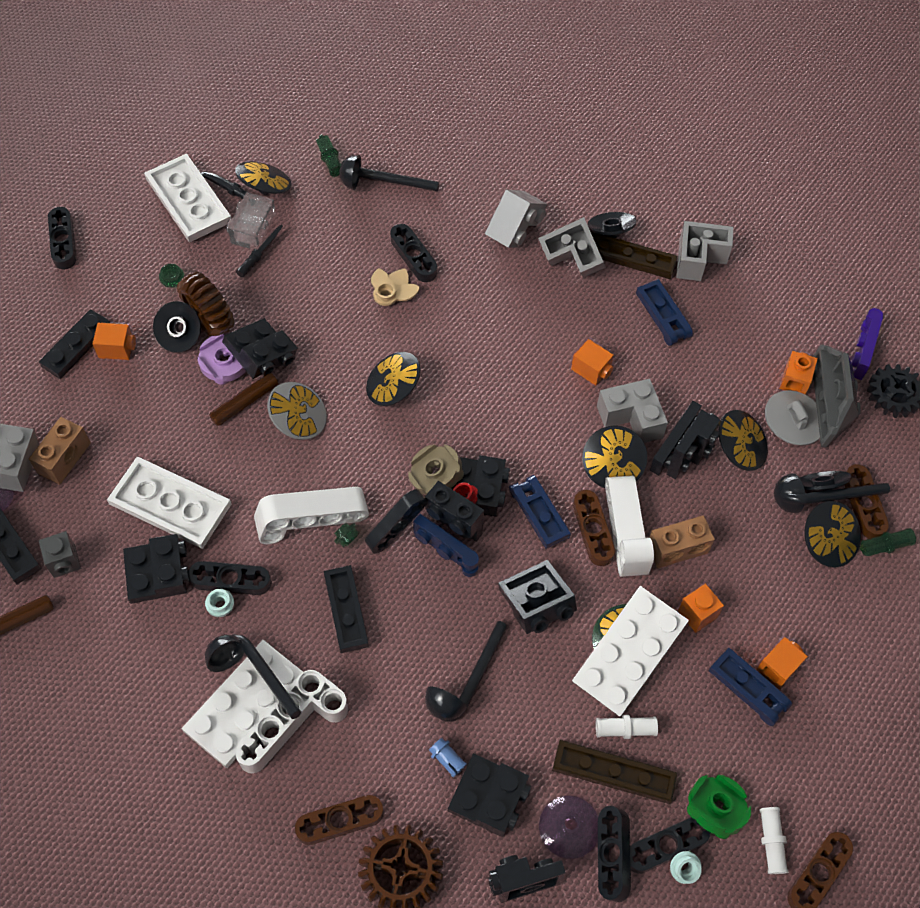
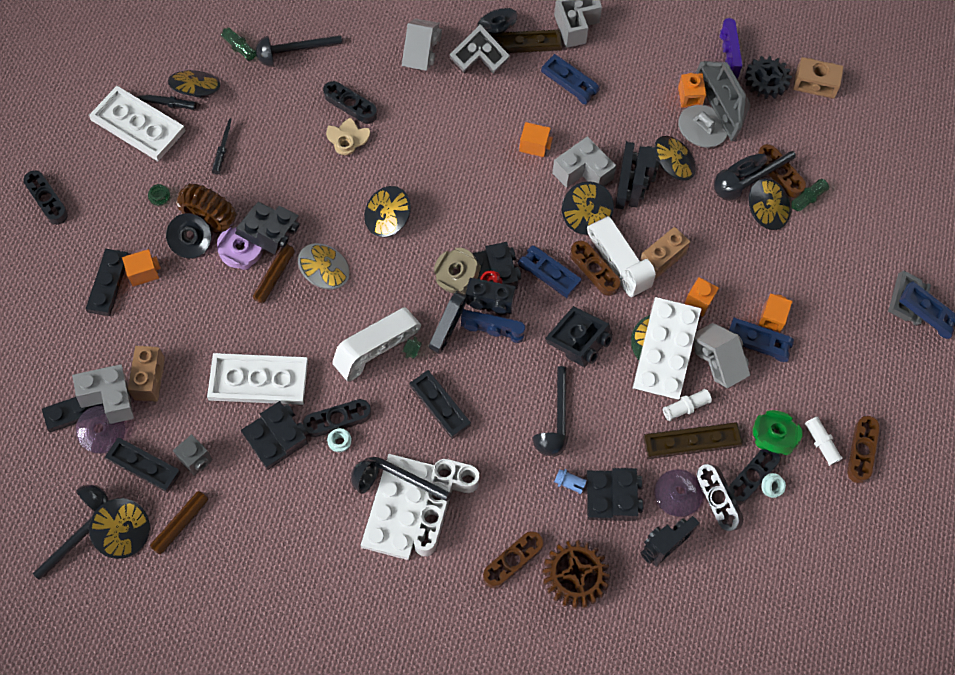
camera: 25 degrees left, 5 degrees up
clear brick [227,192,276,250] -> none
none -> light grey brick [693,323,750,388]

